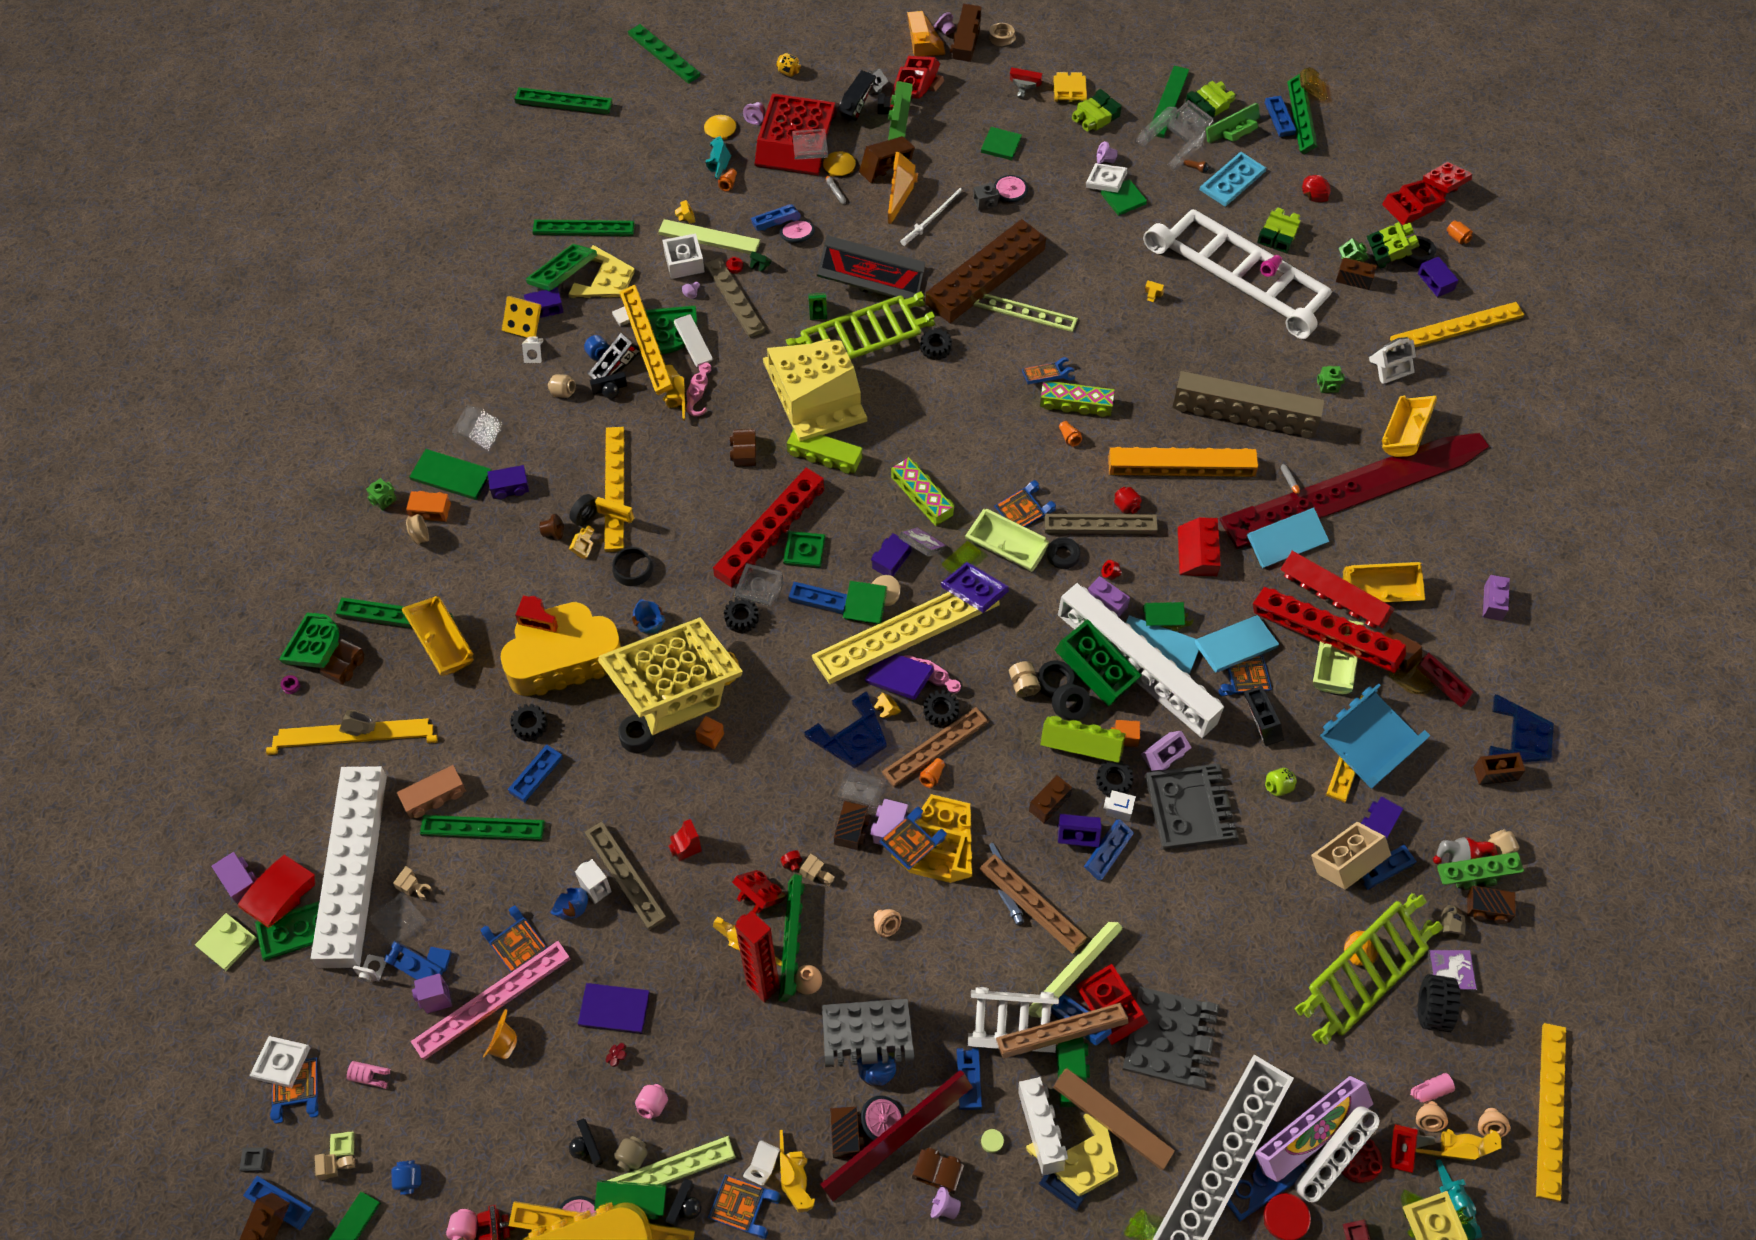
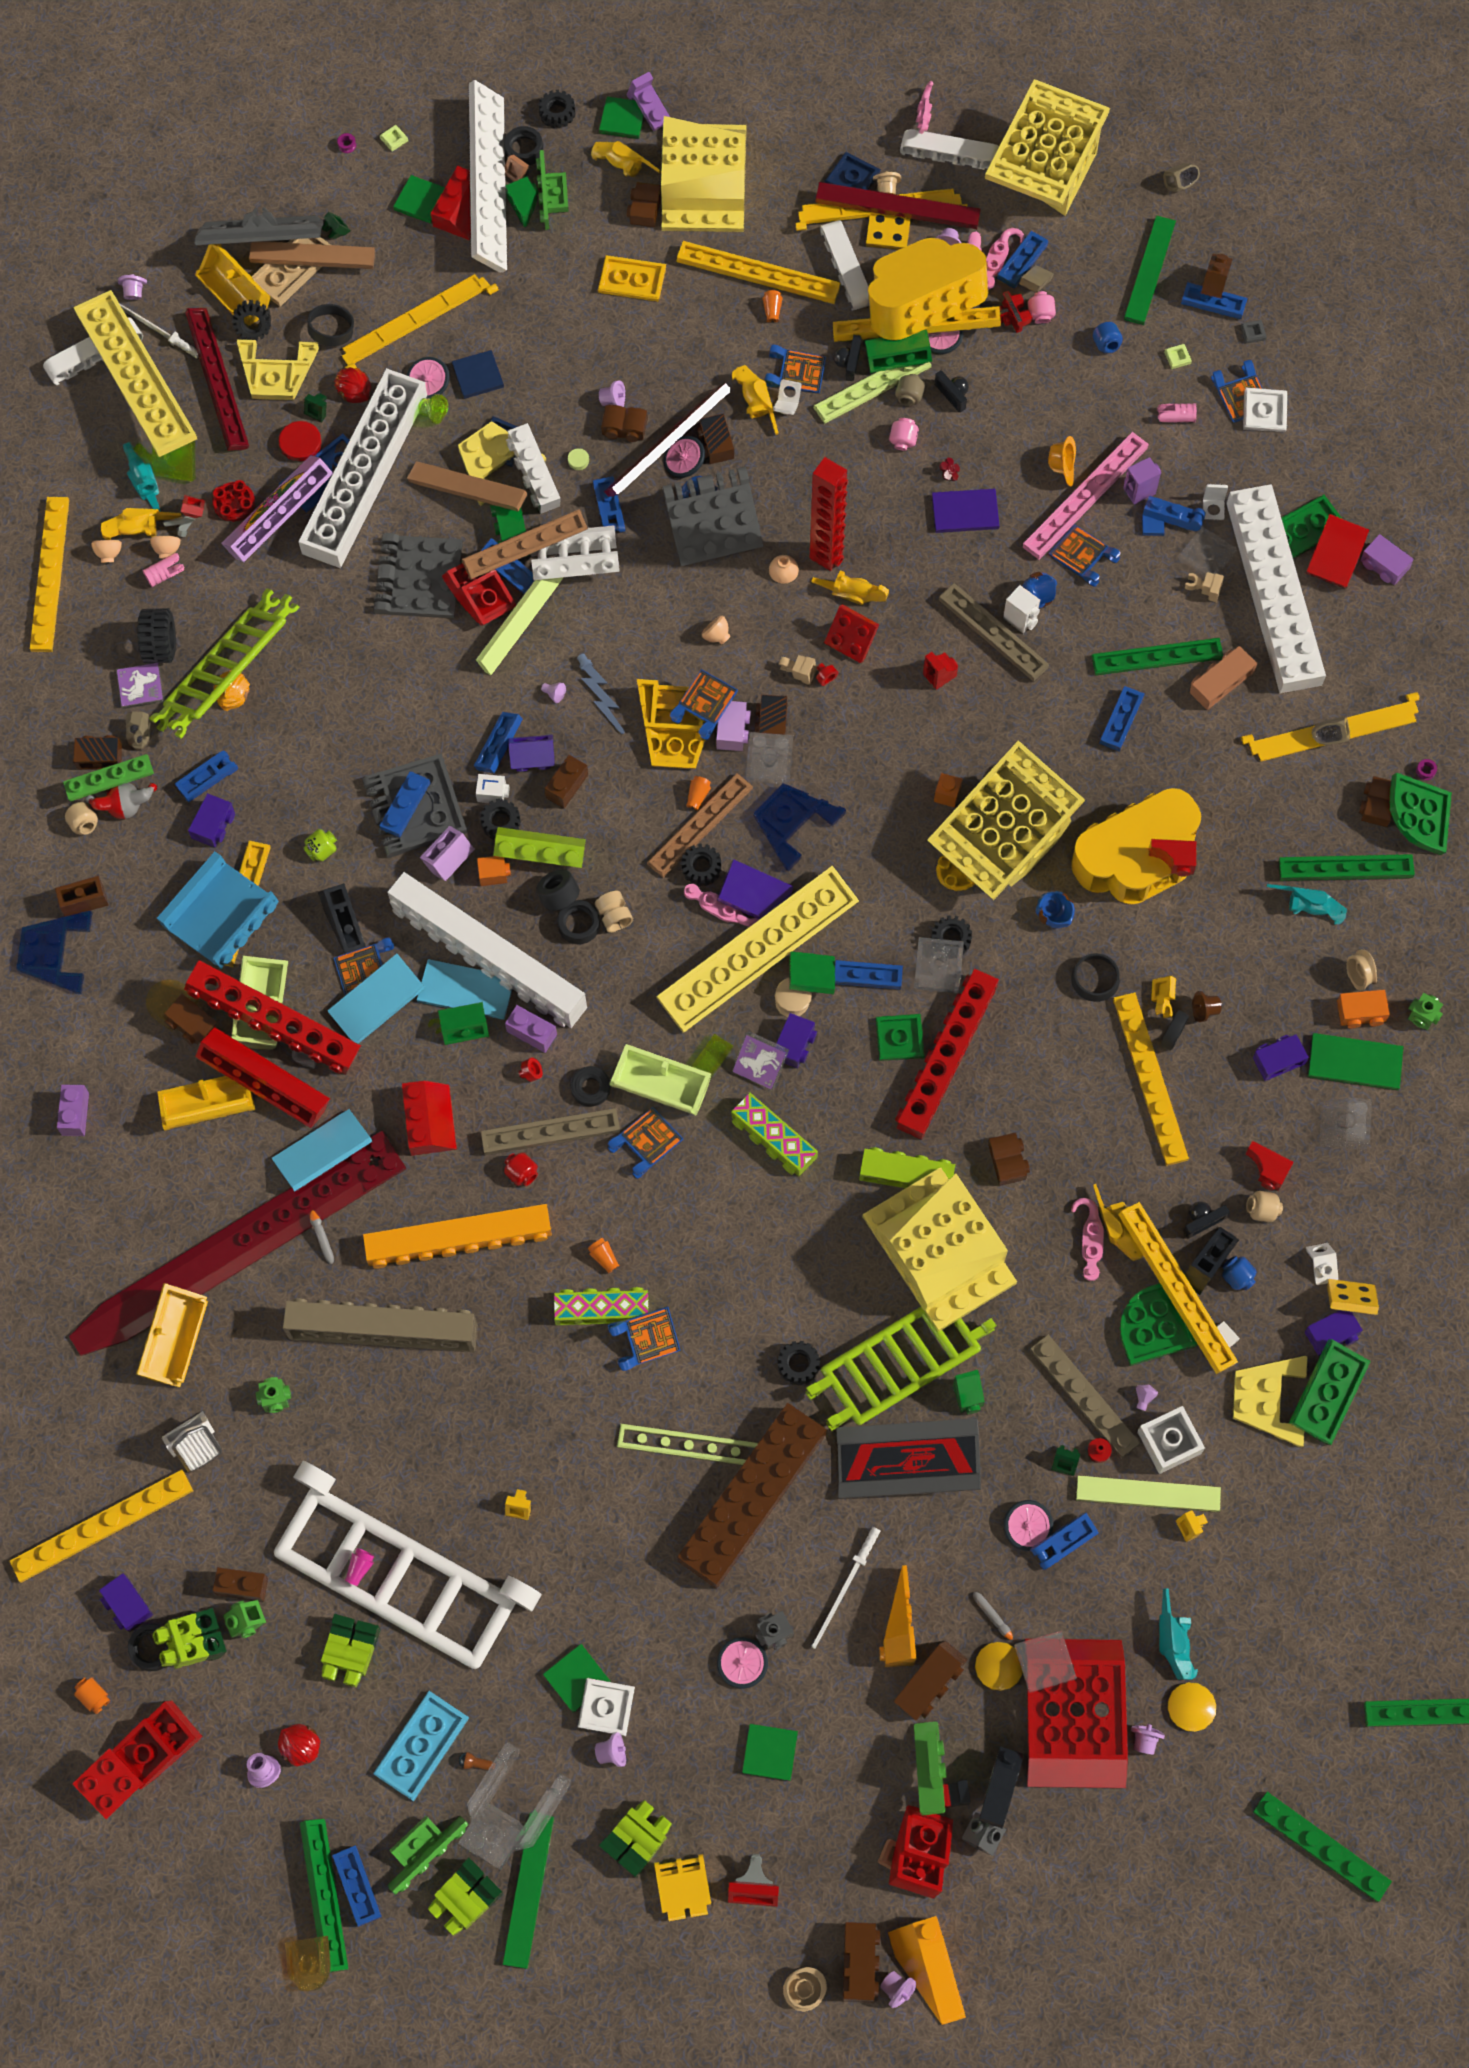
camera: 170 degrees right, 10 degrees up
yellowish green plate [195,913,257,971] -> none
tan piece [315,1154,355,1180] -> none
yellow container [402,596,474,676] -> none
black tyre [510,704,548,741] -> none
green tile [532,220,635,236] -> none
yellow tile [595,497,634,523] -> none
white tile [674,314,713,367] -> none
orange cone [718,168,737,191] -> none
yellow head [776,53,801,77] -> none
green plate [778,874,804,1002] -> none
yellow tile [874,693,901,718] -> none
dark purple tile [941,562,1009,613] -> none
medium nougat tile [980,854,1087,954] -> none
green brick [1055,619,1142,707] -> none
white beam [1295,1106,1380,1202] -> none
tan brick [1311,822,1391,890] -> none
dark red plate [1416,653,1473,707] -> none
none -> lavender piece [247,1753,281,1788]
none -> blue plate [379,771,430,838]
none -> lavender rock [541,683,566,703]
none -> red arch [1246,1141,1294,1191]
none -> teal animal [1266,884,1347,924]

